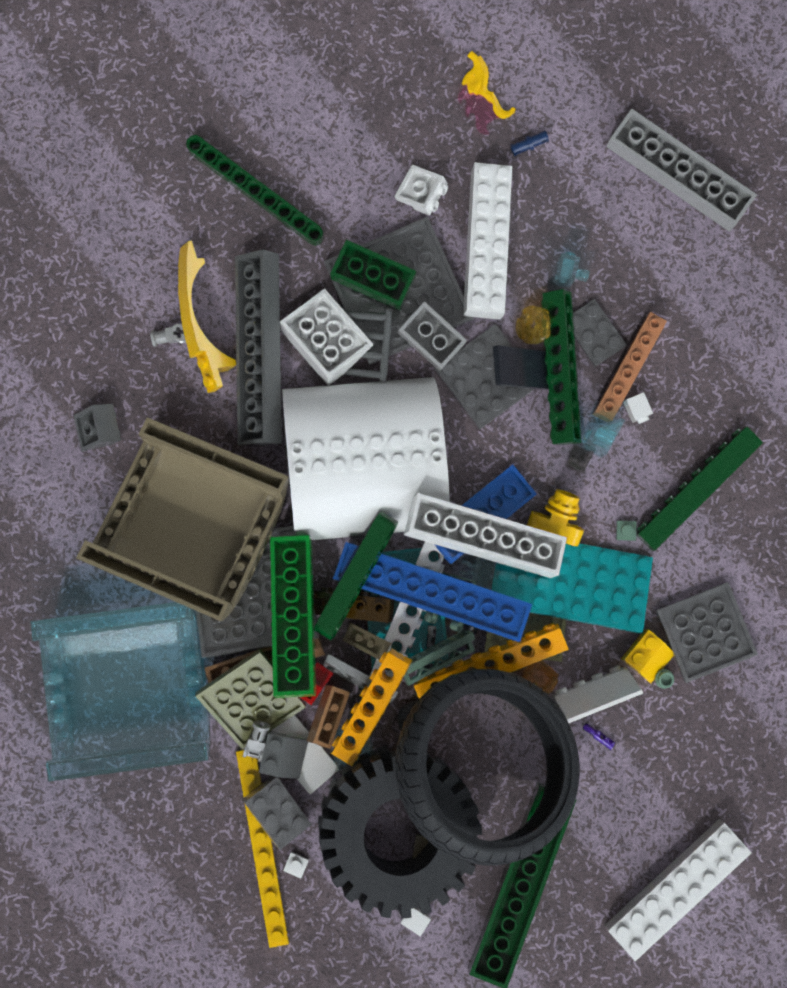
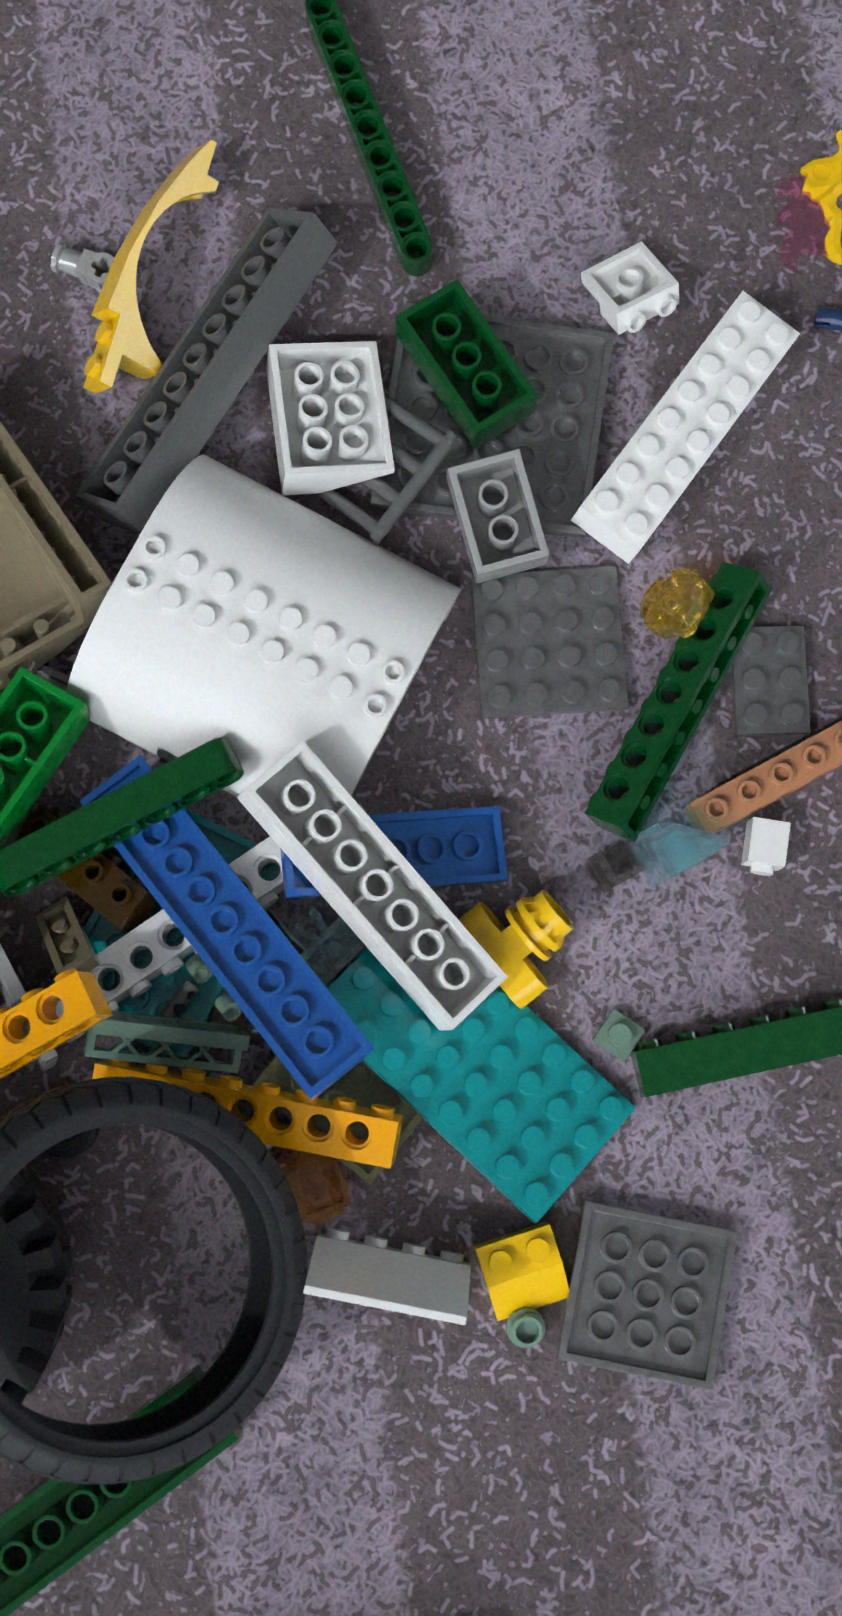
camera: 25 degrees right, 5 degrees down
black tile [493,345,549,390] -> none
clear light blue brick [552,252,590,288] -> none
dark purple pin [583,723,615,750] -> none

